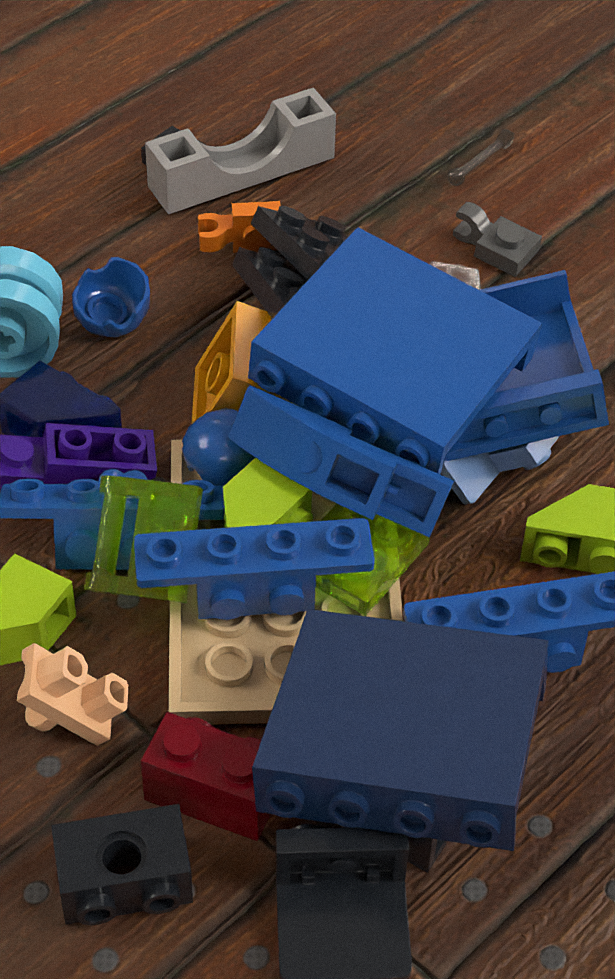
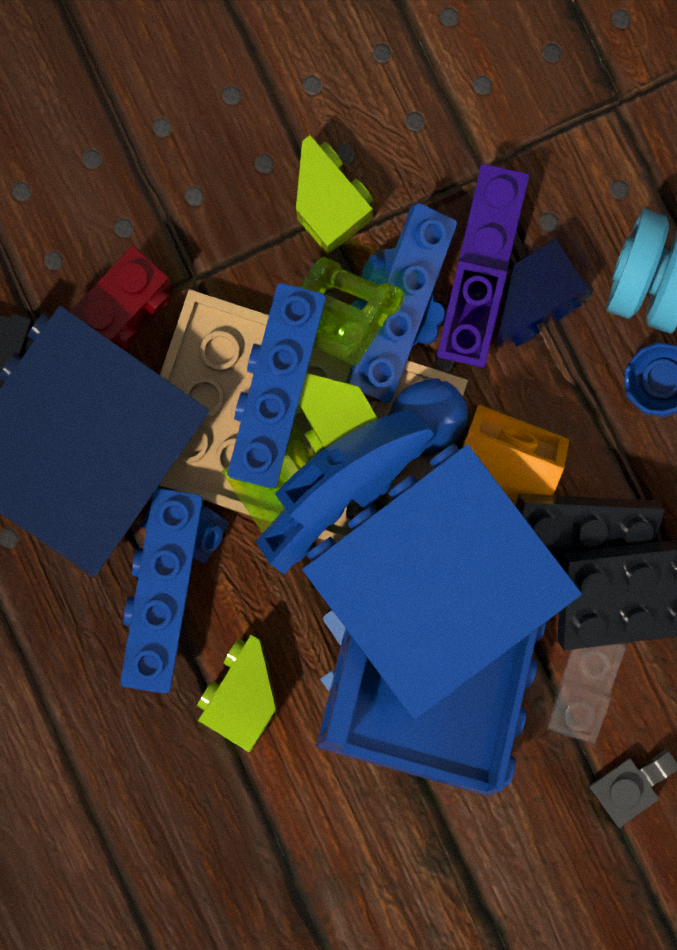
camera: 120 degrees right, 35 degrees up
light nougat hips [17,643,128,746] -> none
black brick [51,804,193,925] -> none

